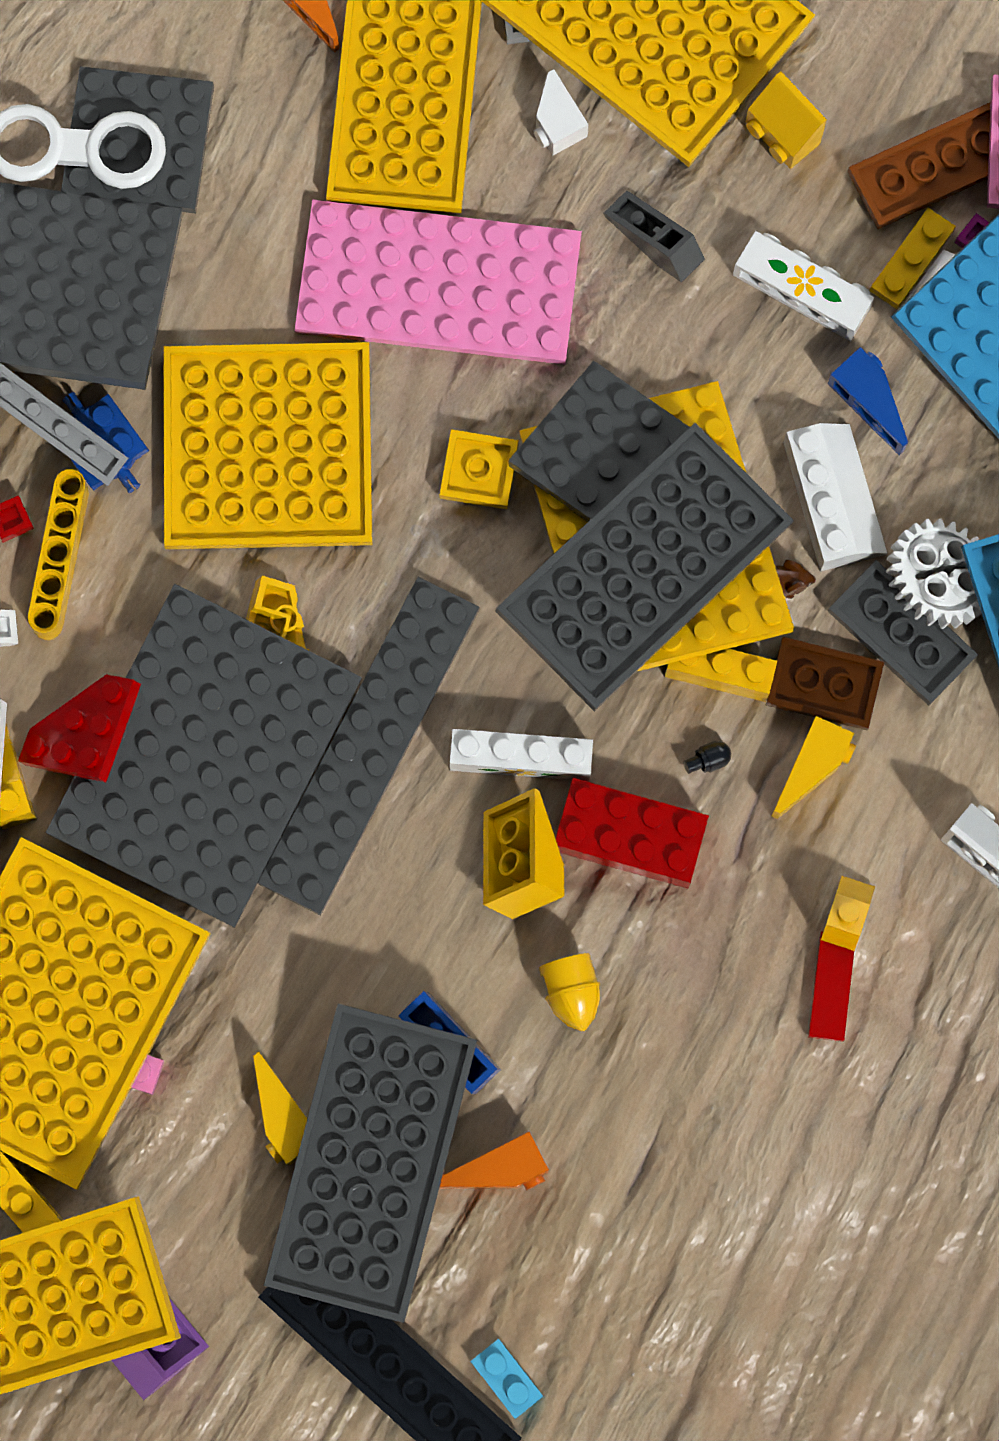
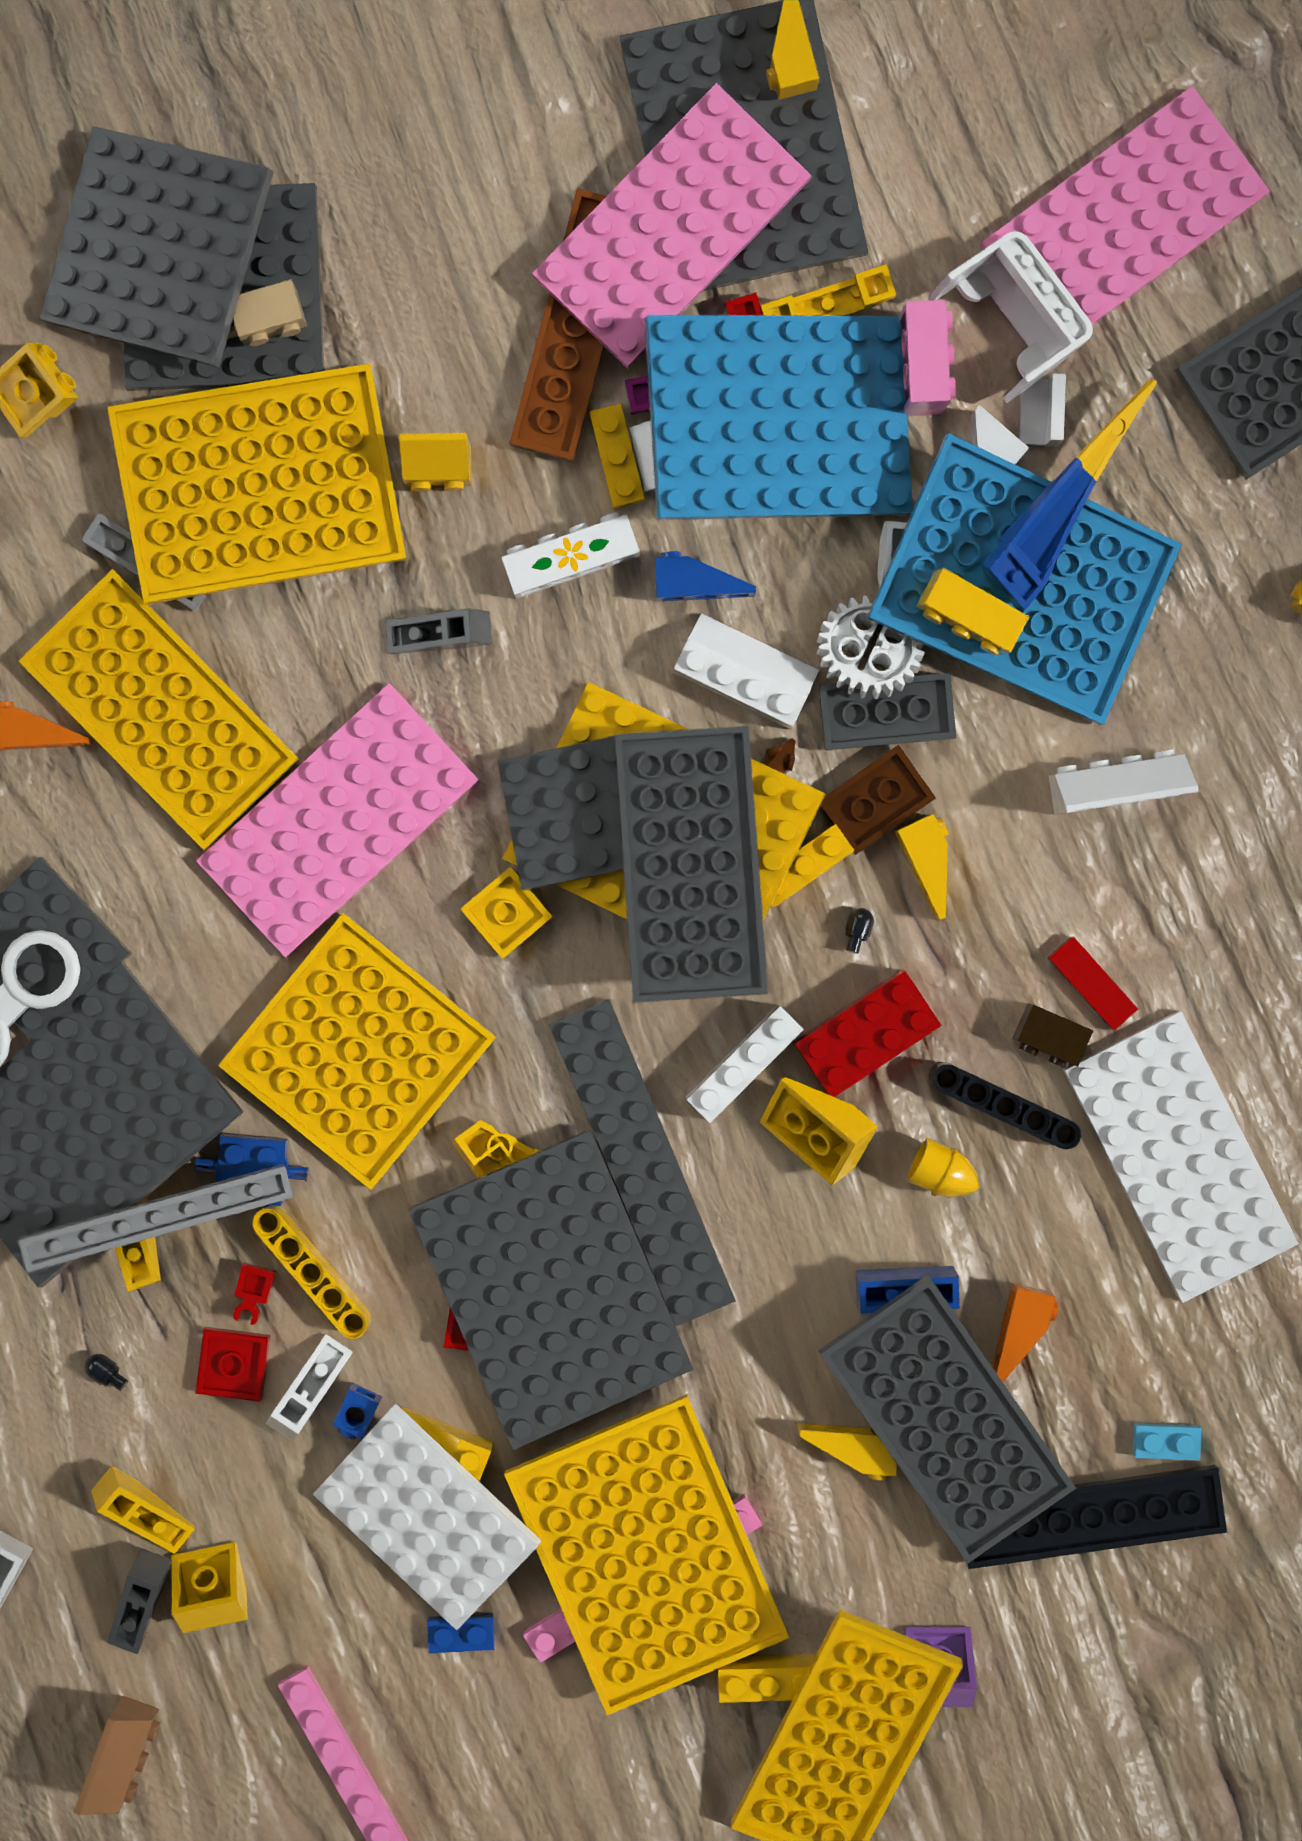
camera: 50 degrees left, 10 degrees up
red plate [18,674,141,783] -> none
white slope [534,69,588,156] -> none
yellow slope [821,876,875,951] -> none
none -> black beam [928,1062,1082,1150]
none -> dark brown brick [1012,1003,1094,1069]
none -> white plate [1063,1011,1299,1303]

